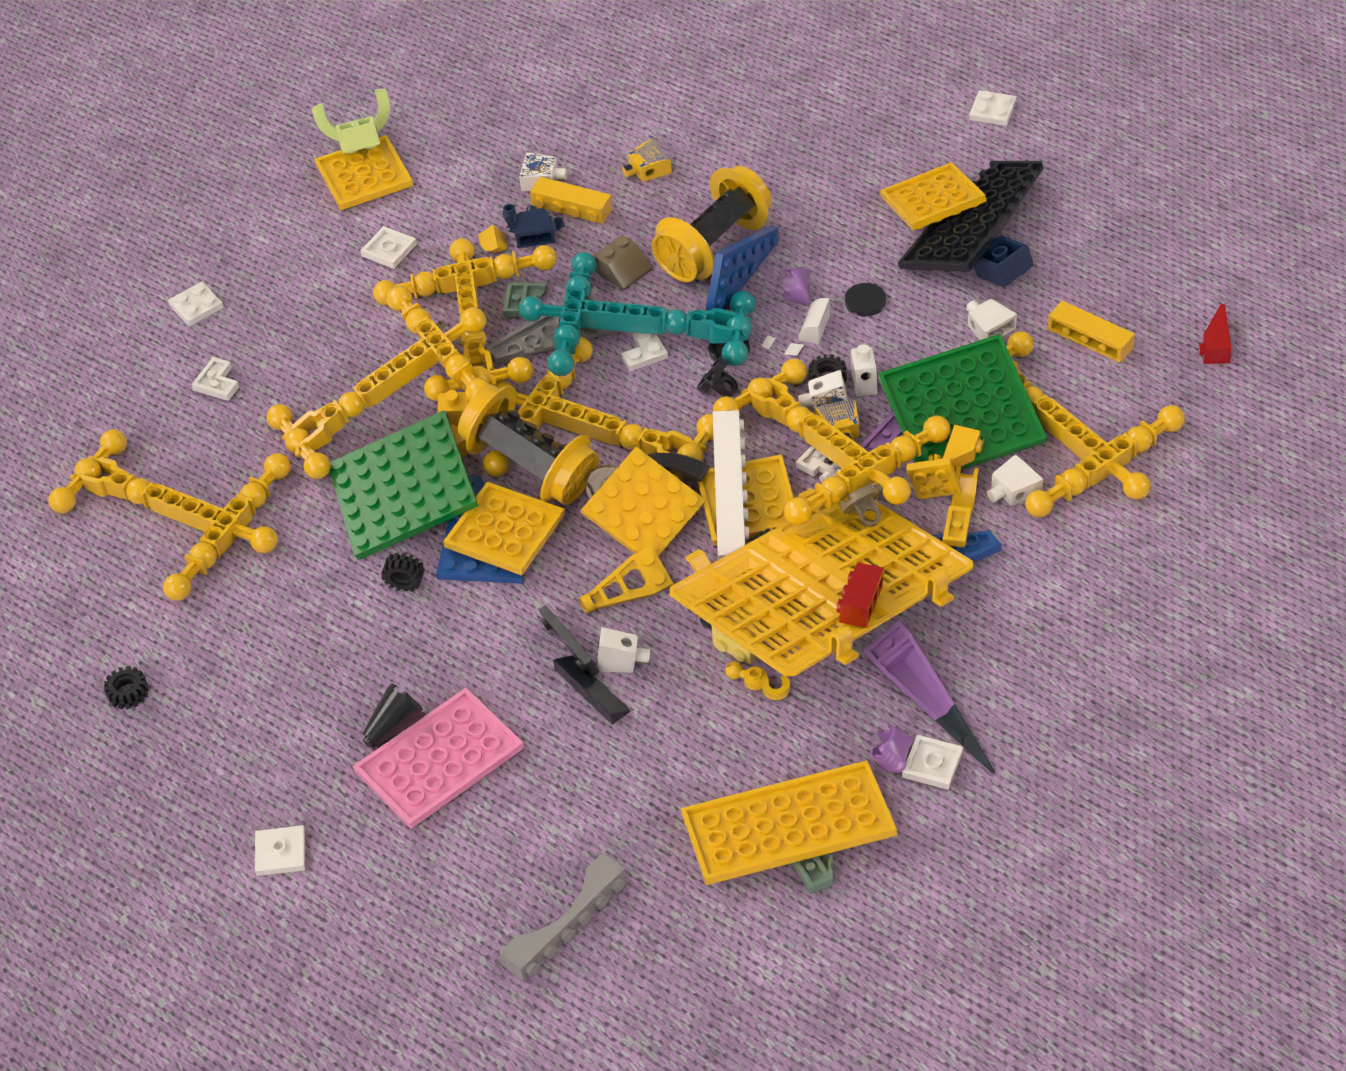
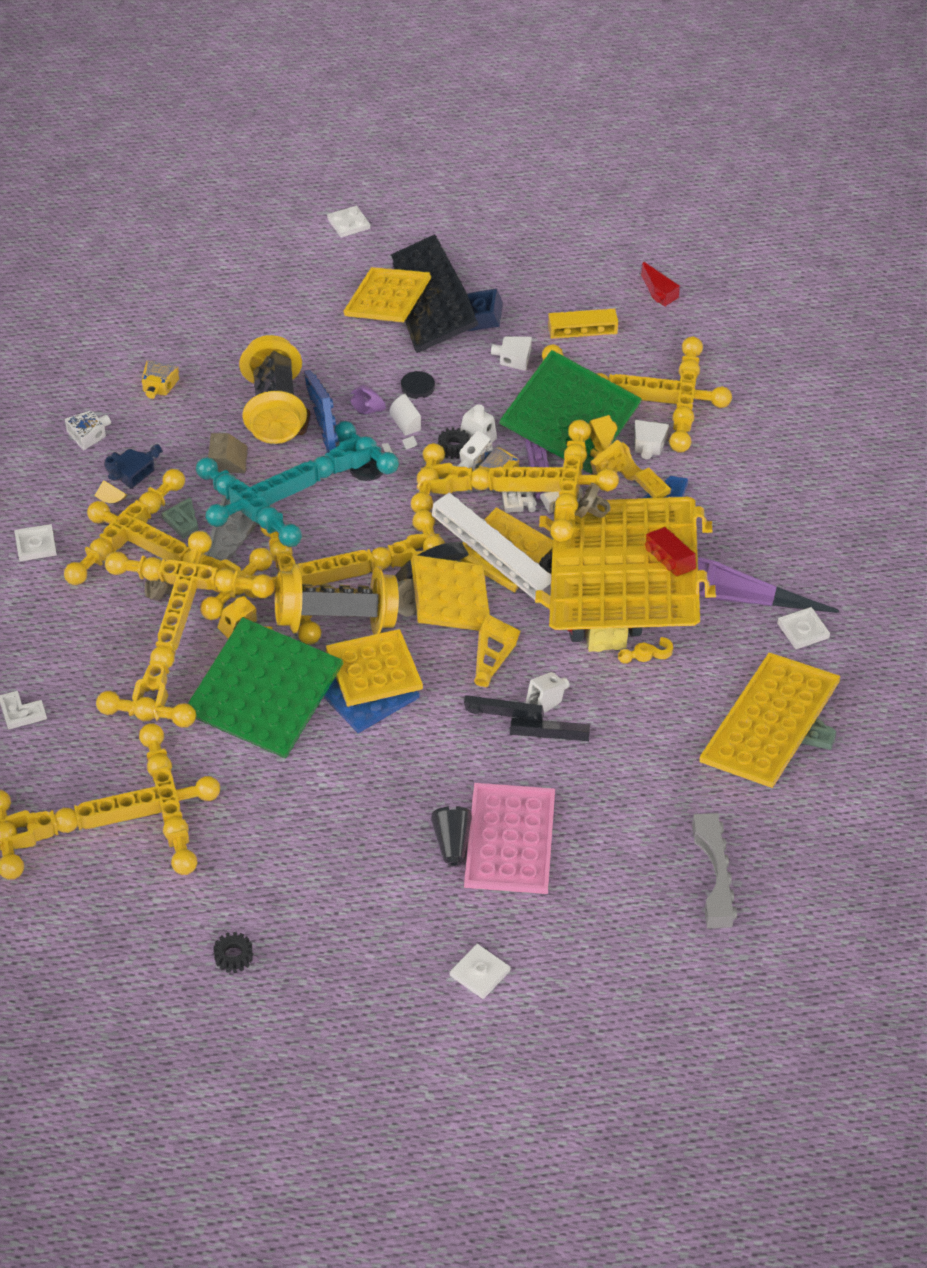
camera: 50 degrees left, 0 degrees up
black tyre [381,552,425,592] -> none
yellow brick [530,177,613,224] -> none
white plate [621,332,668,371] -> none
black tile [696,356,738,397] -> none
medium lavender hair [870,725,915,773] -> none

